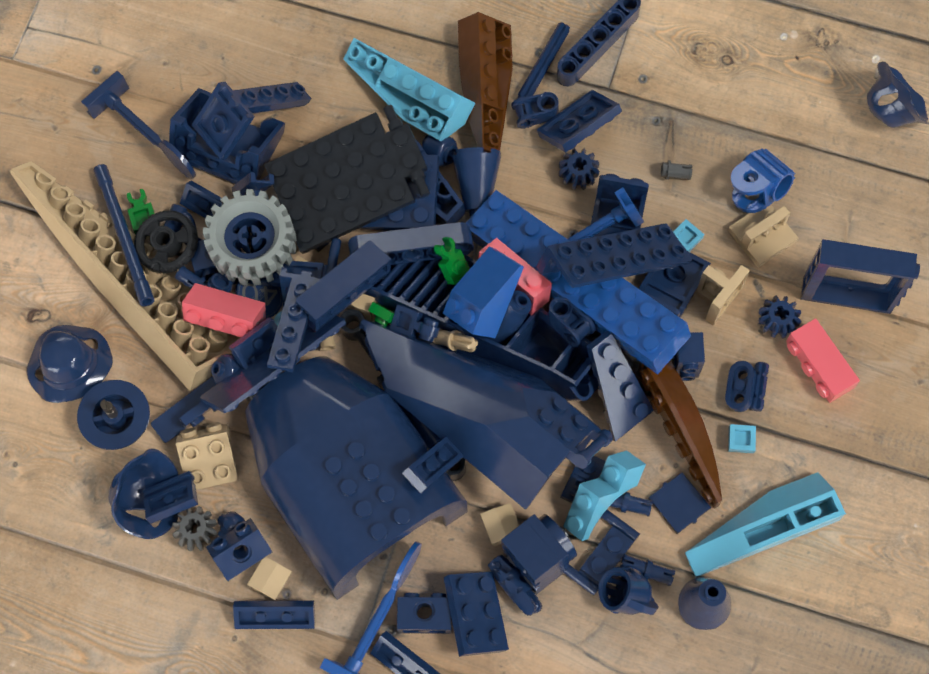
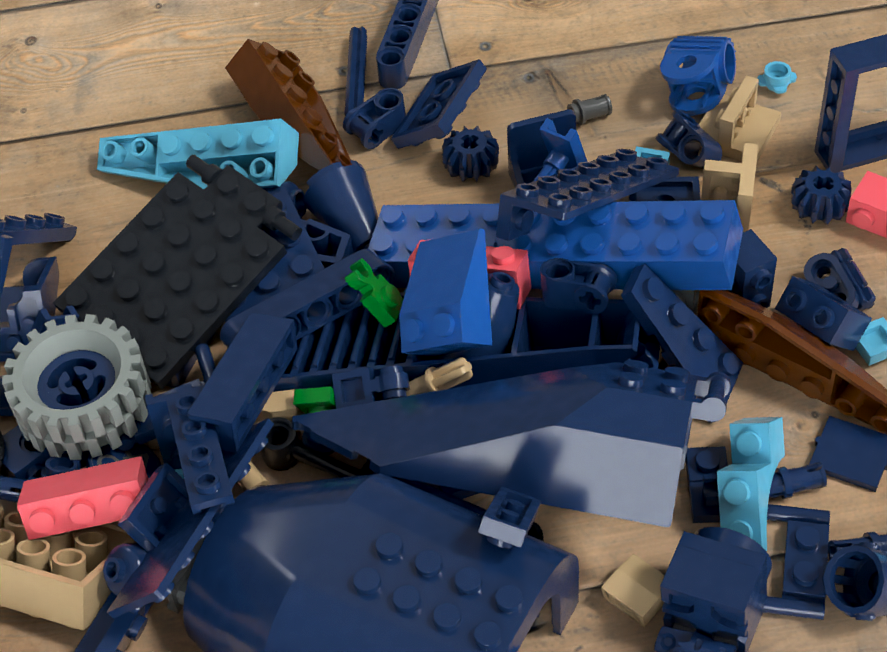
camera: 25 degrees left, 20 degrees down
none -> dark blue piece [655,109,722,169]
none -> medium azure plate [757,61,797,94]
none -> dark blue brick [775,276,872,351]

